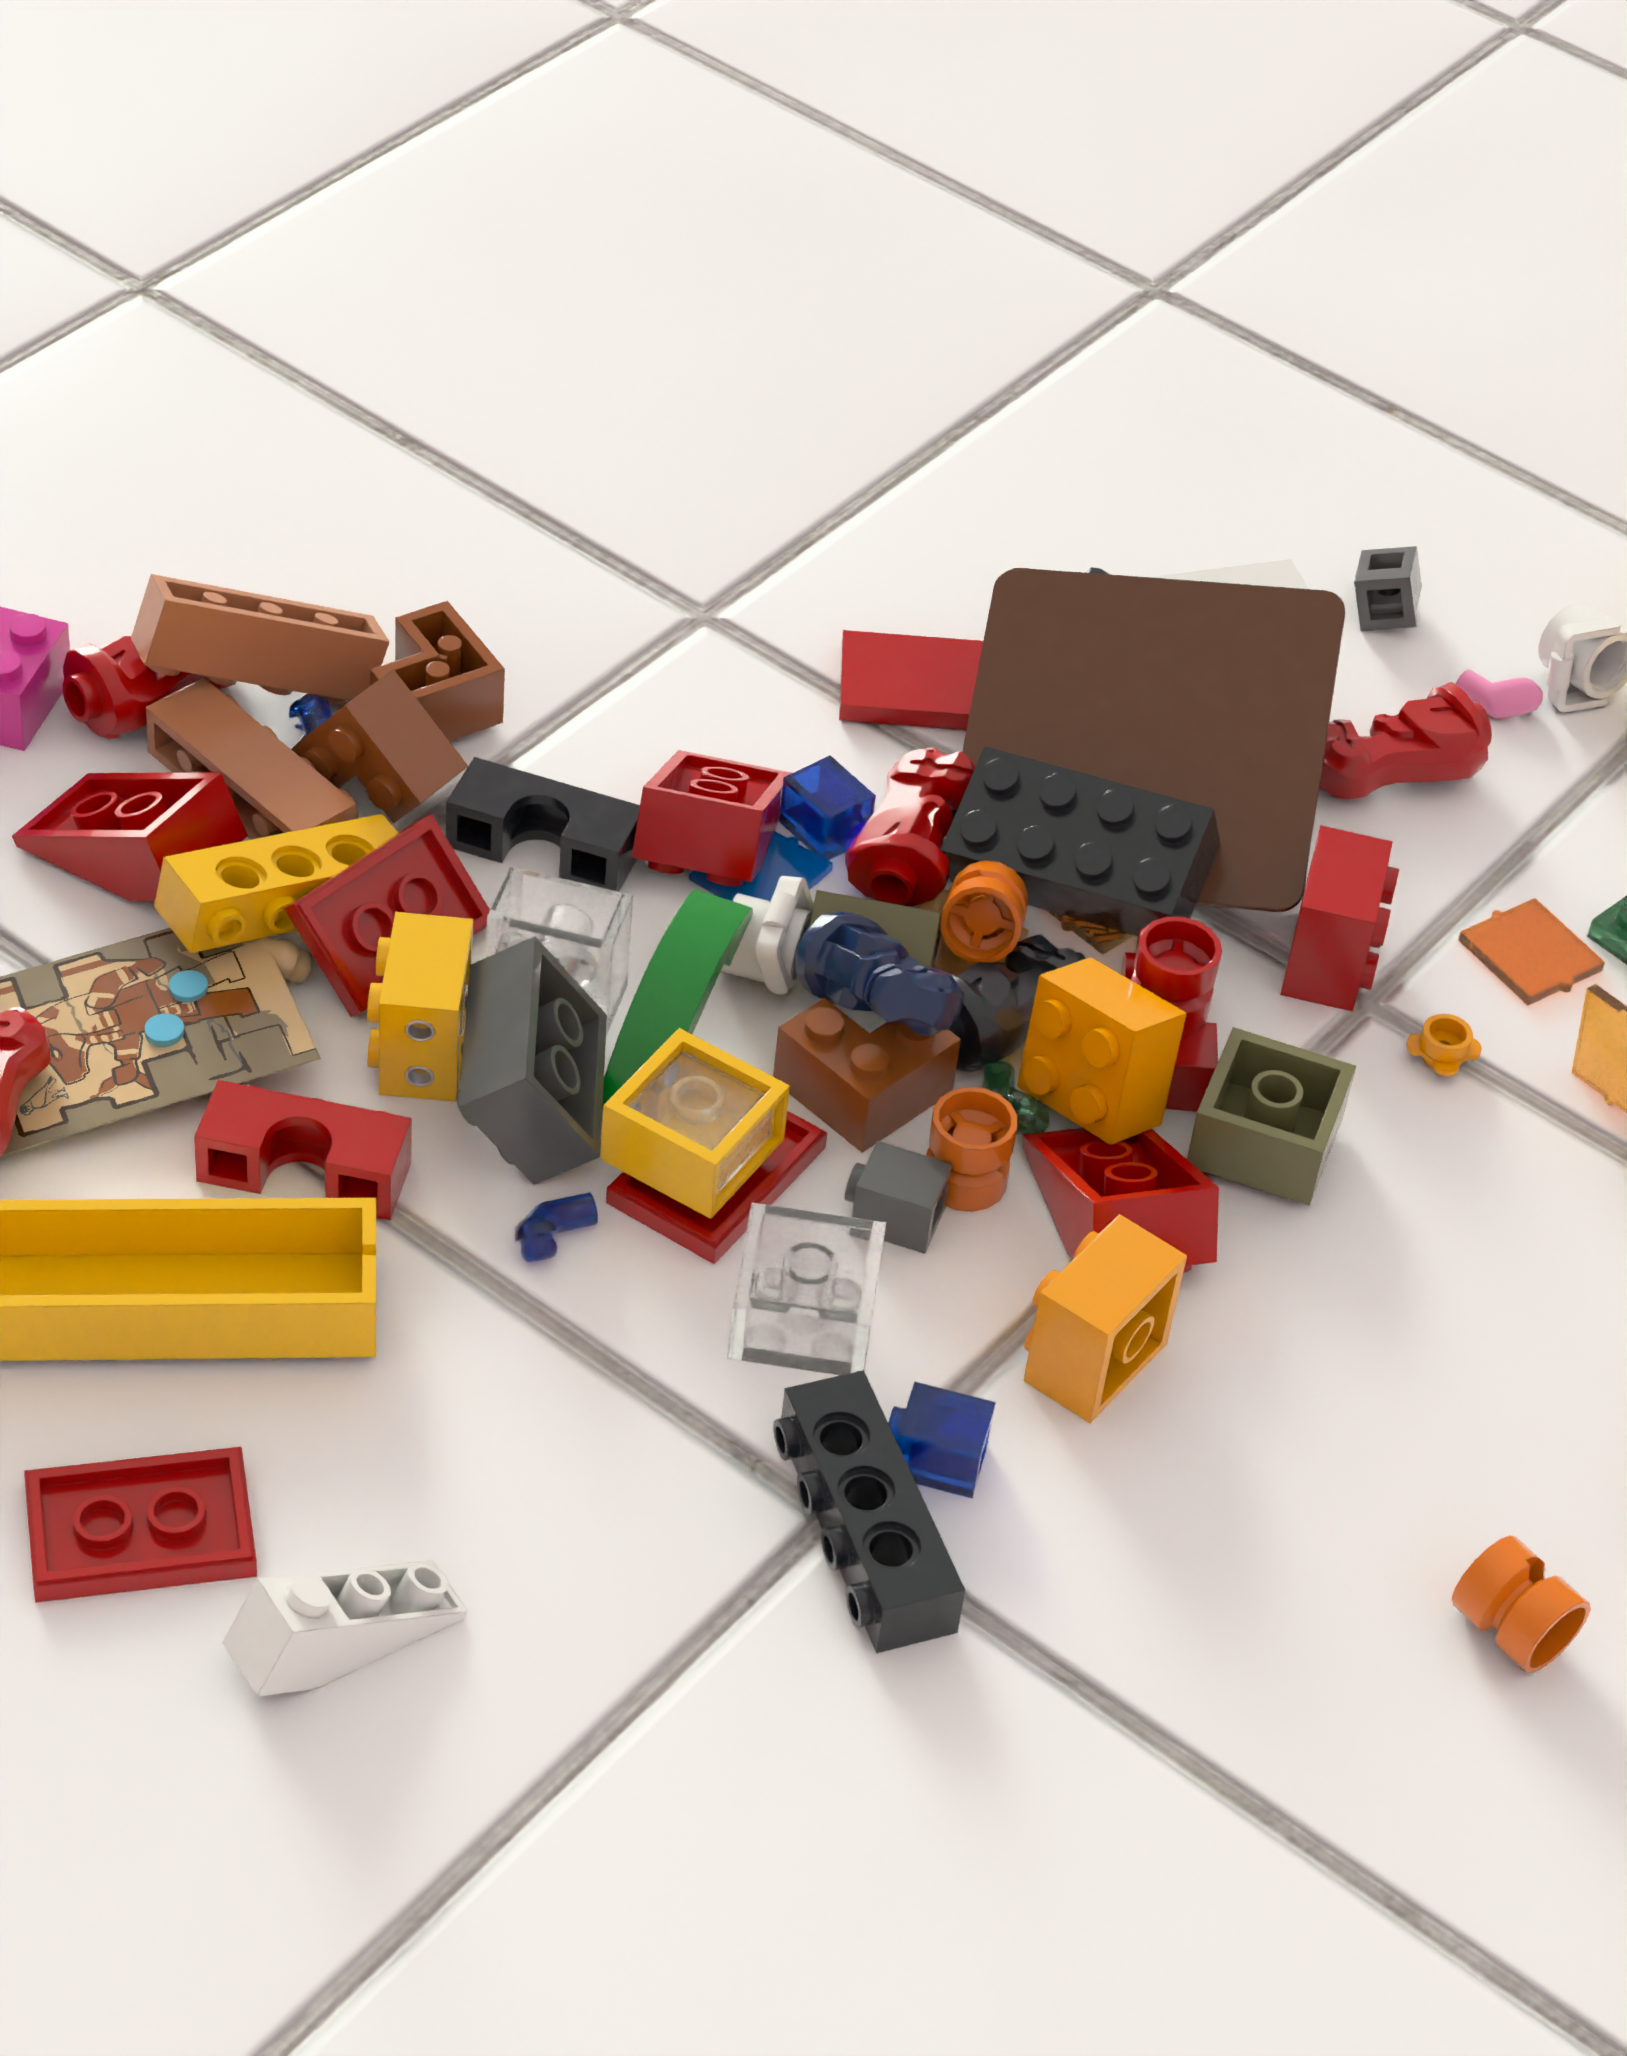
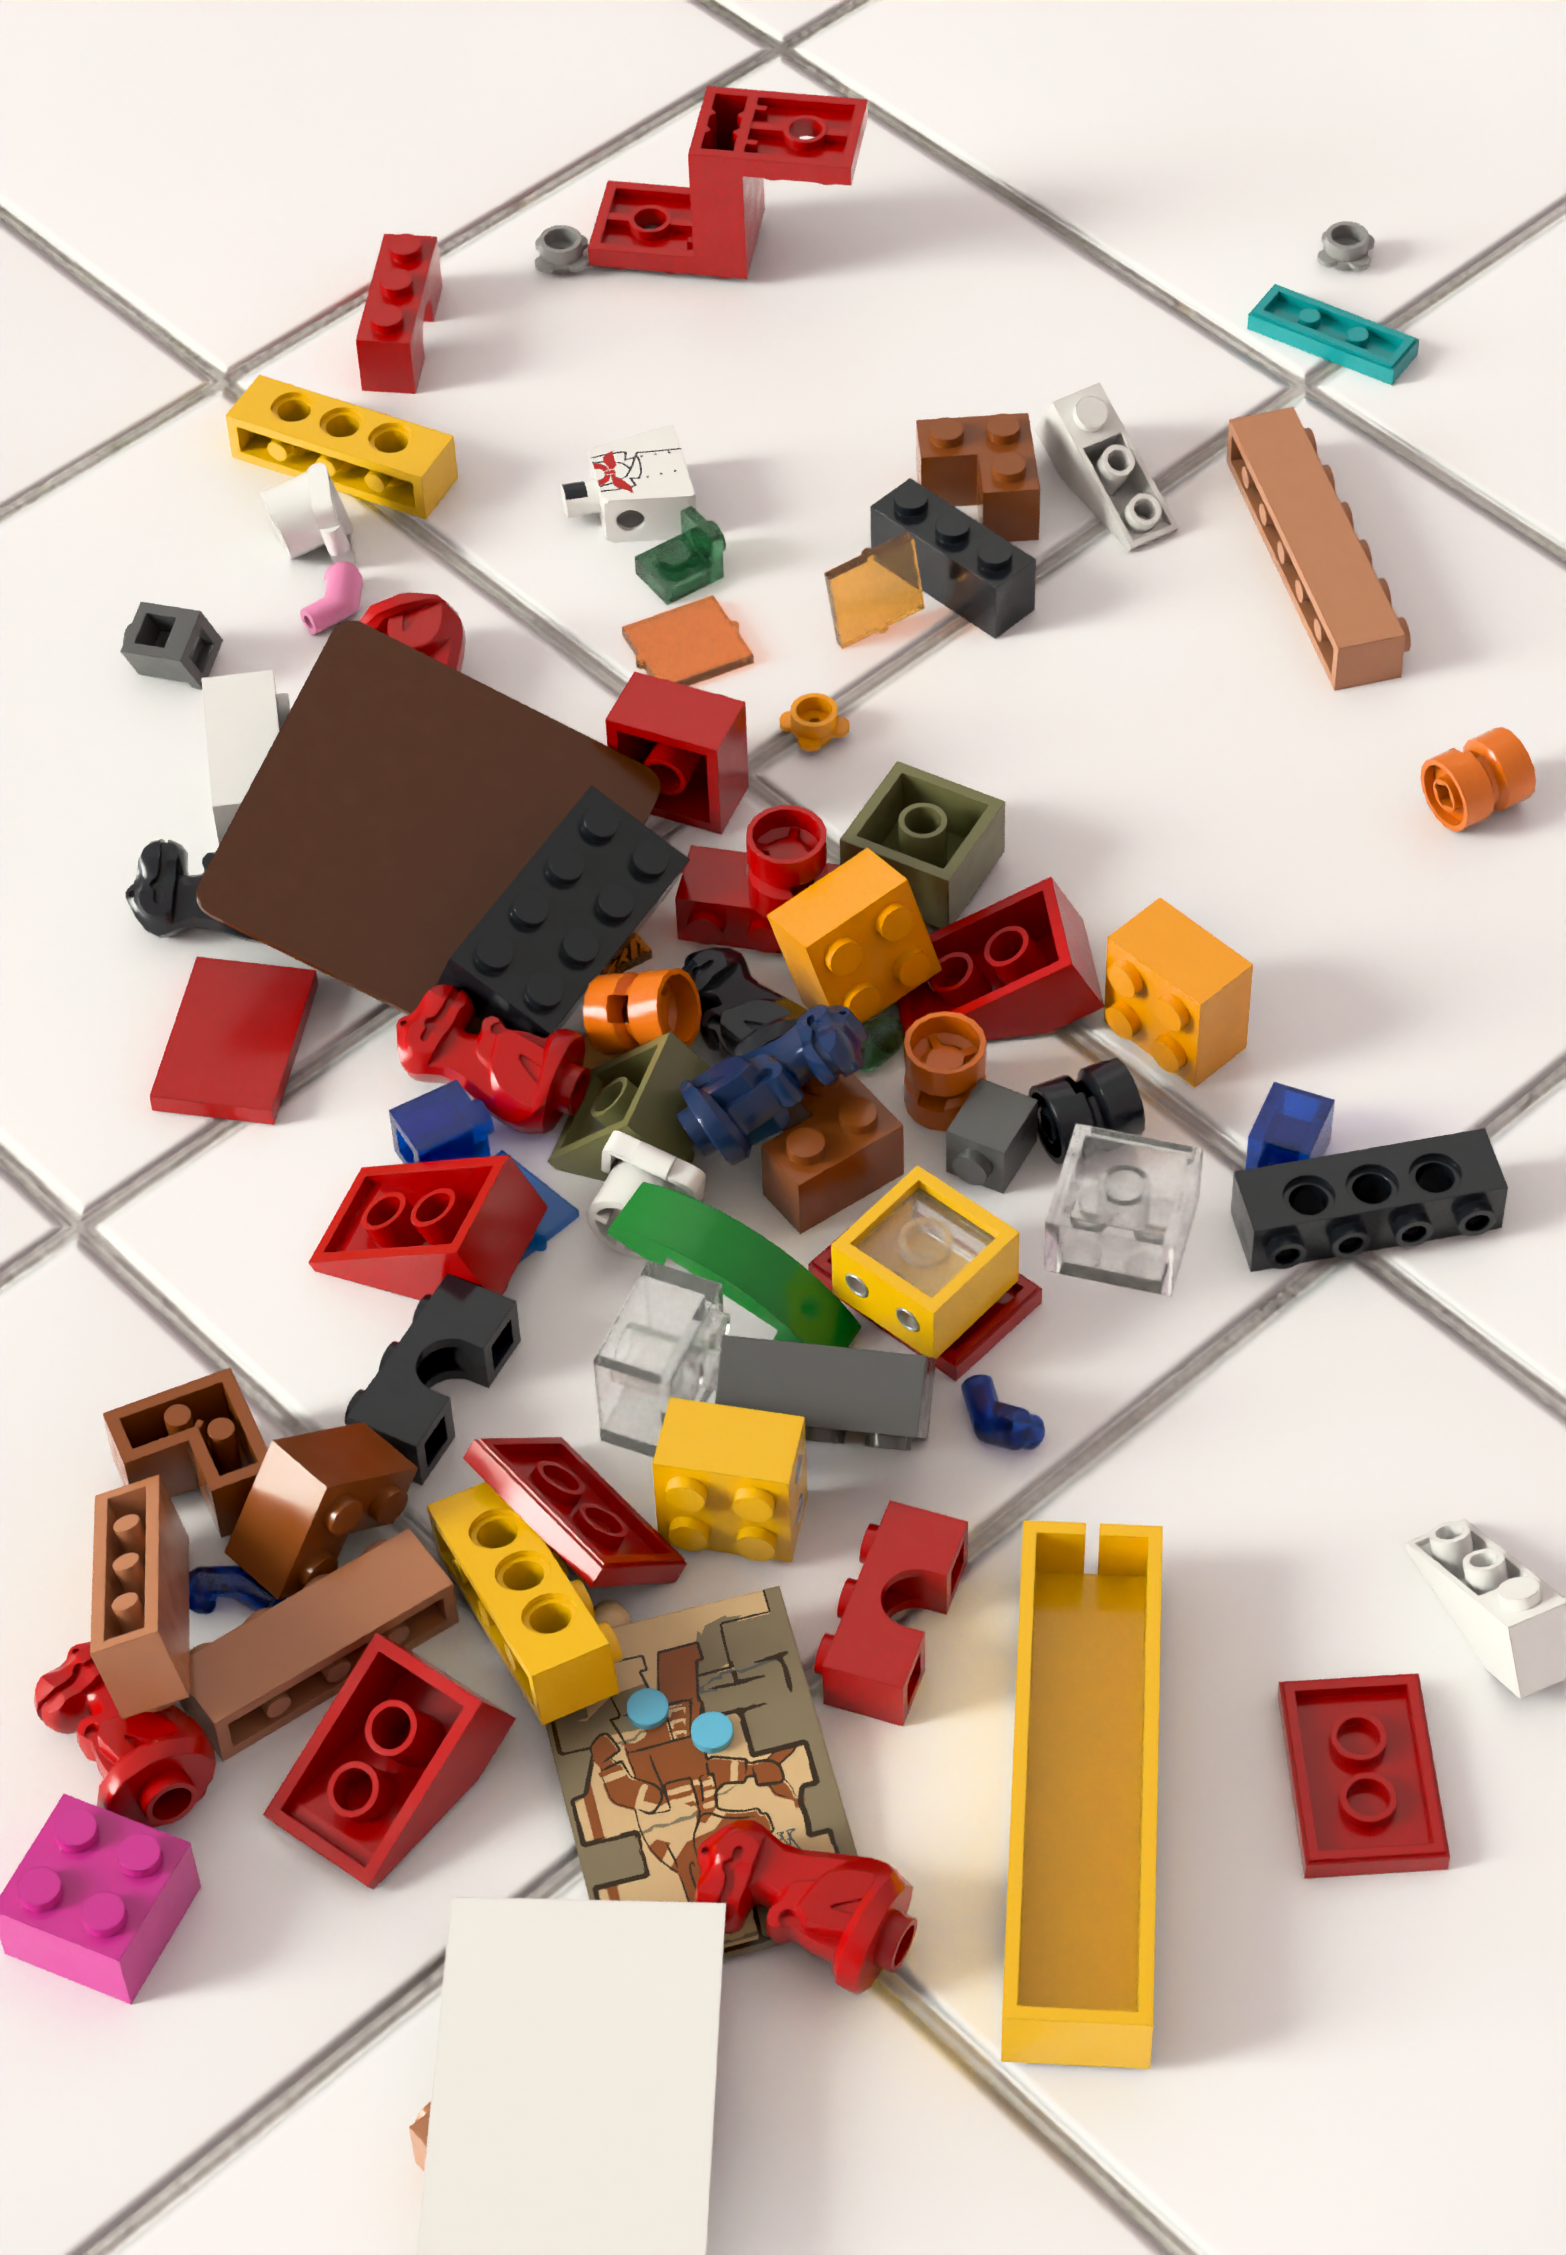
camera: 75 degrees left, 5 degrees up
none -> black wheel [1028,1057,1145,1164]

